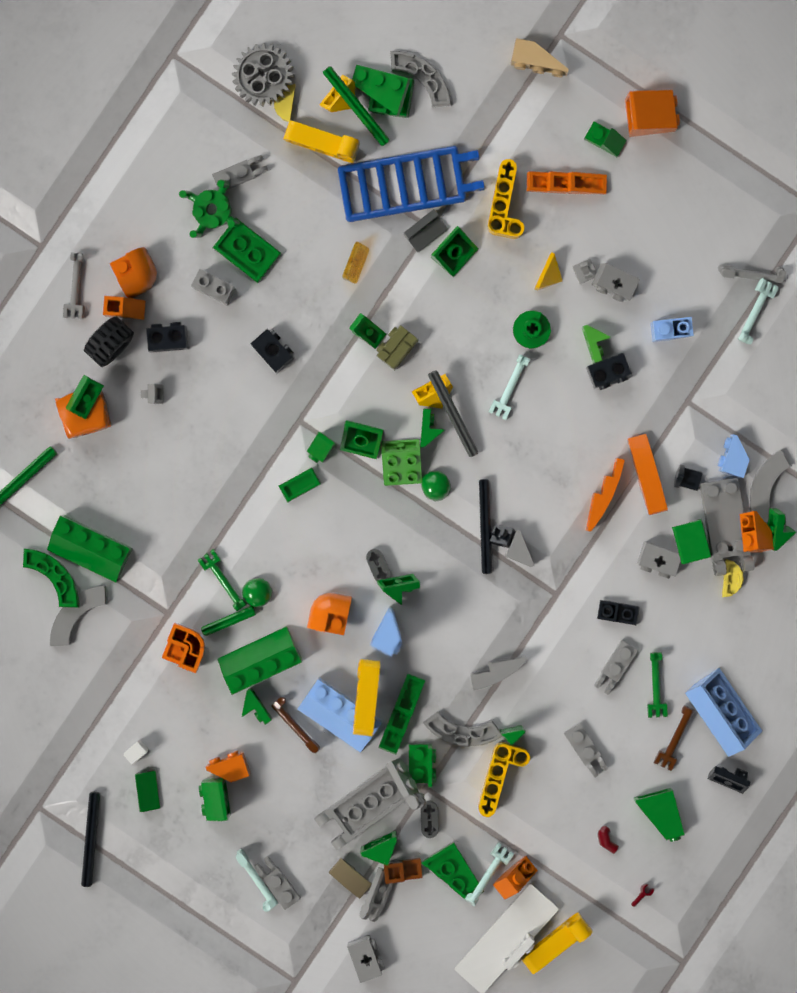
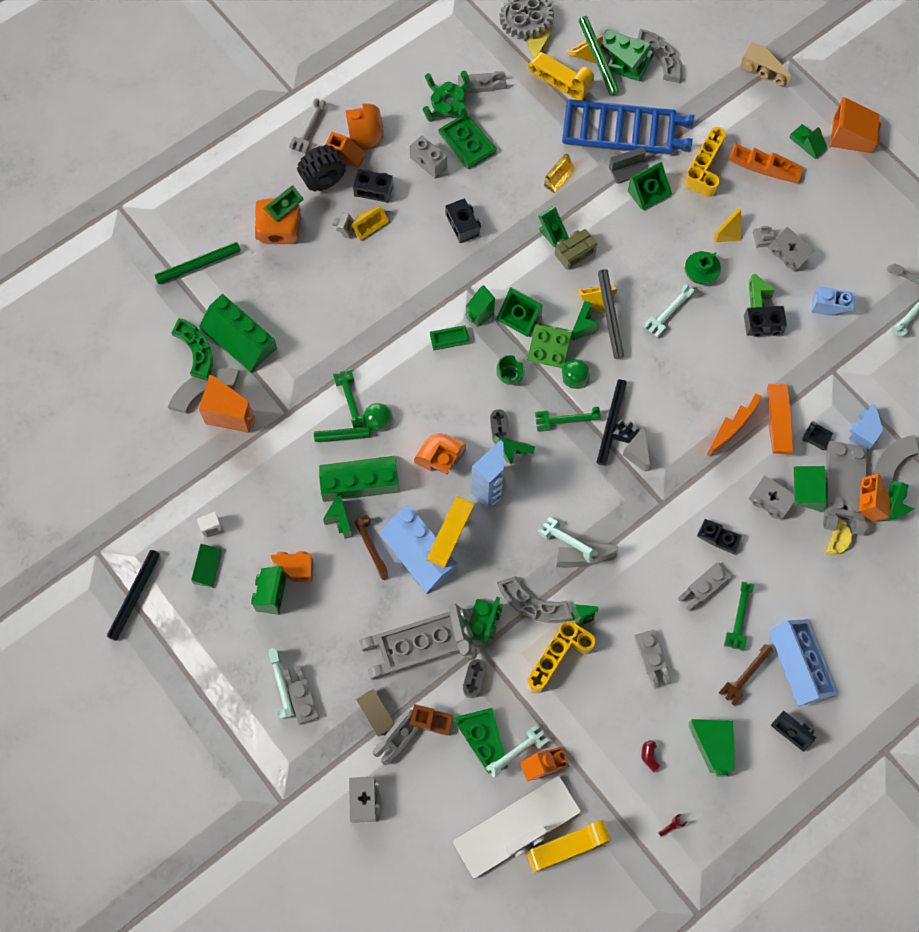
camera: 10 degrees right, 20 degrees down
orange brick [162,623,205,673] -> none
green slope [360,830,397,866] -> none
green slope [378,674,425,755] -> none
none -> orange slope [199,375,256,433]
none -> yellow slope [351,206,389,241]
none -> green hair [496,355,525,385]
none -> green hinge [535,407,601,432]
none -> light aqua hinge [537,517,598,563]

